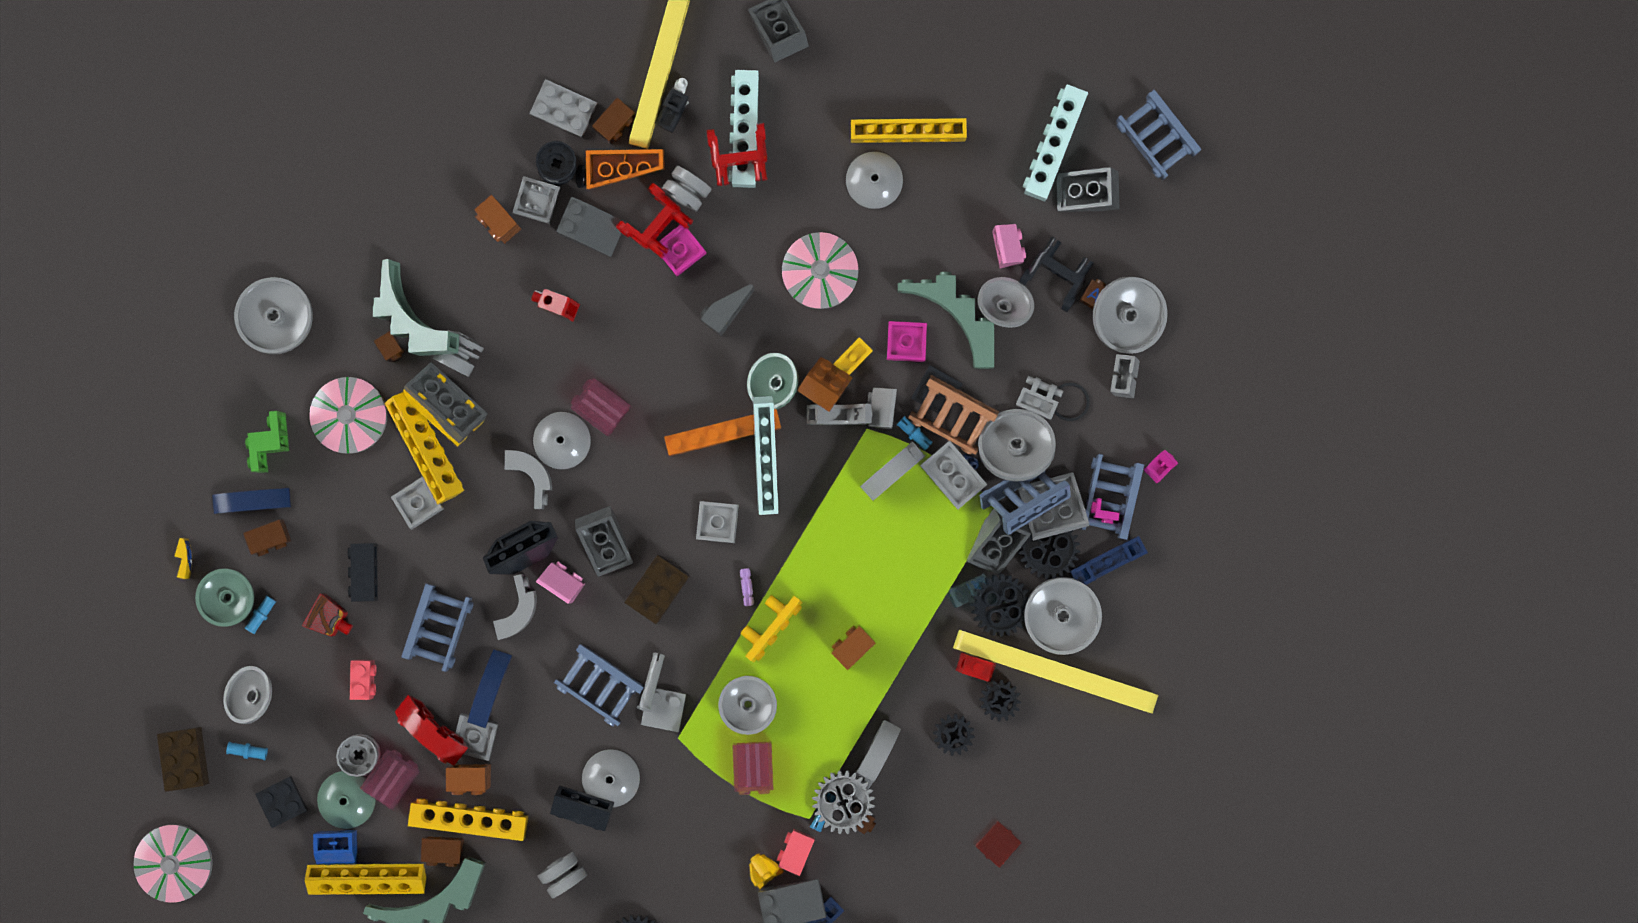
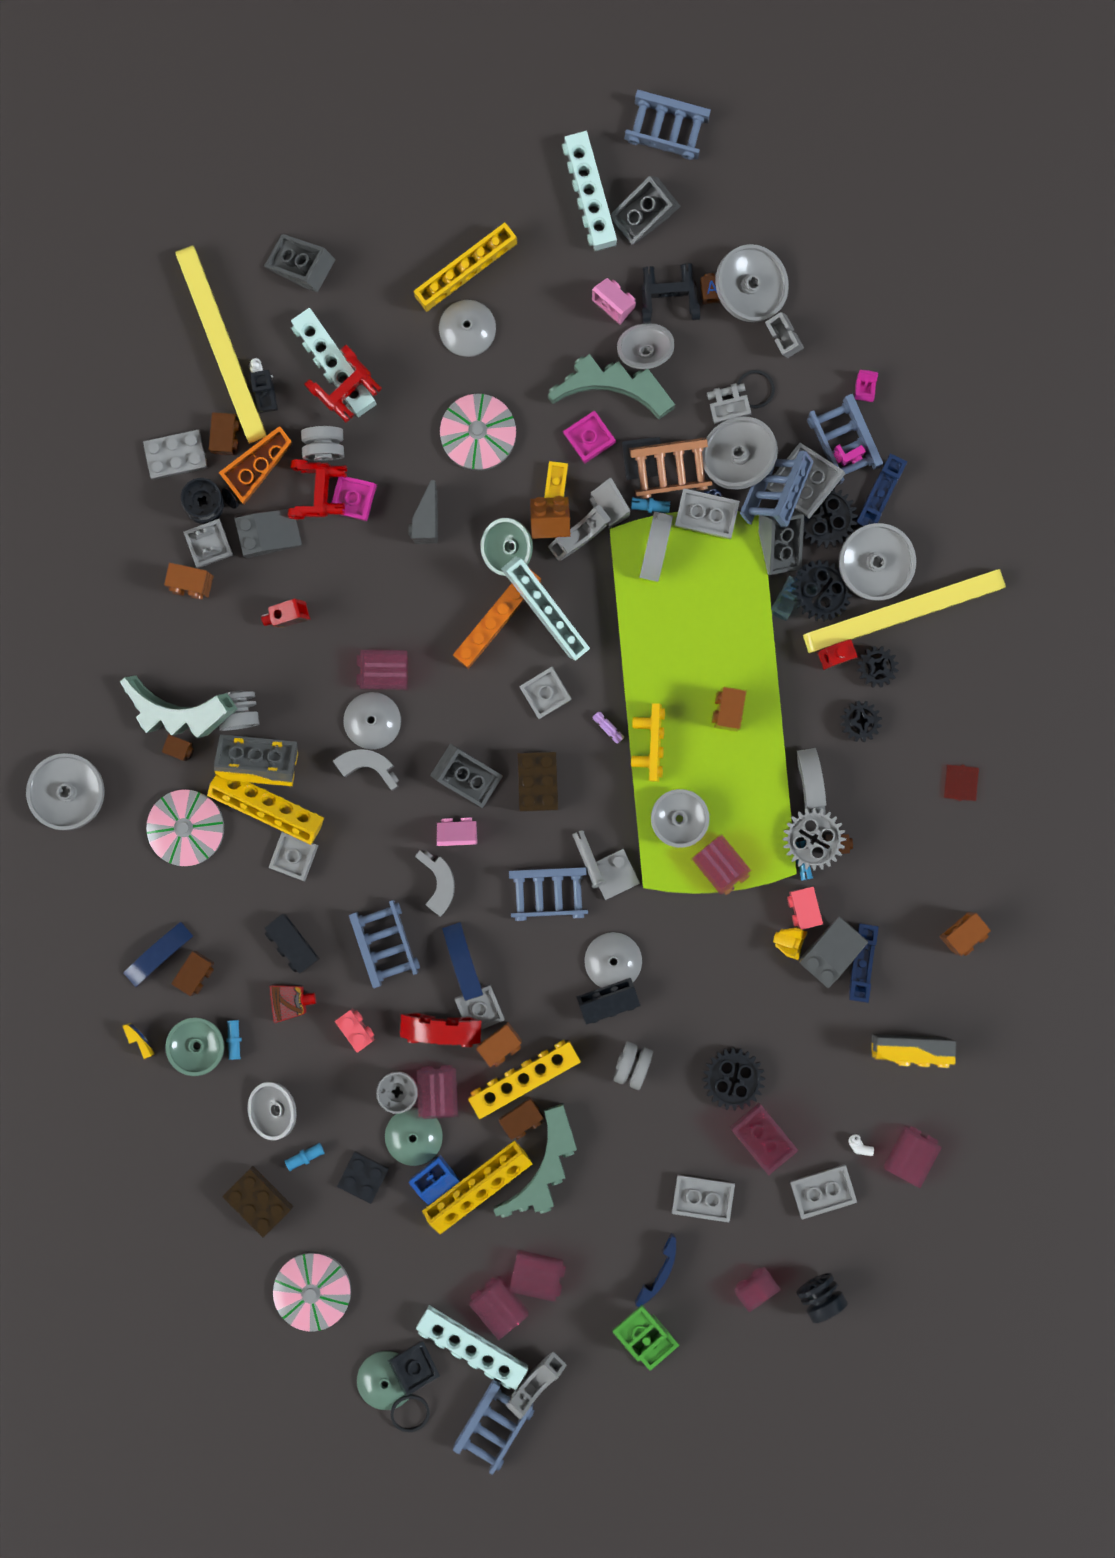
camera: 35 degrees left, 0 degrees up
bright green bracket [245,411,289,473] -> none
black wedge [483,521,558,574] -> none

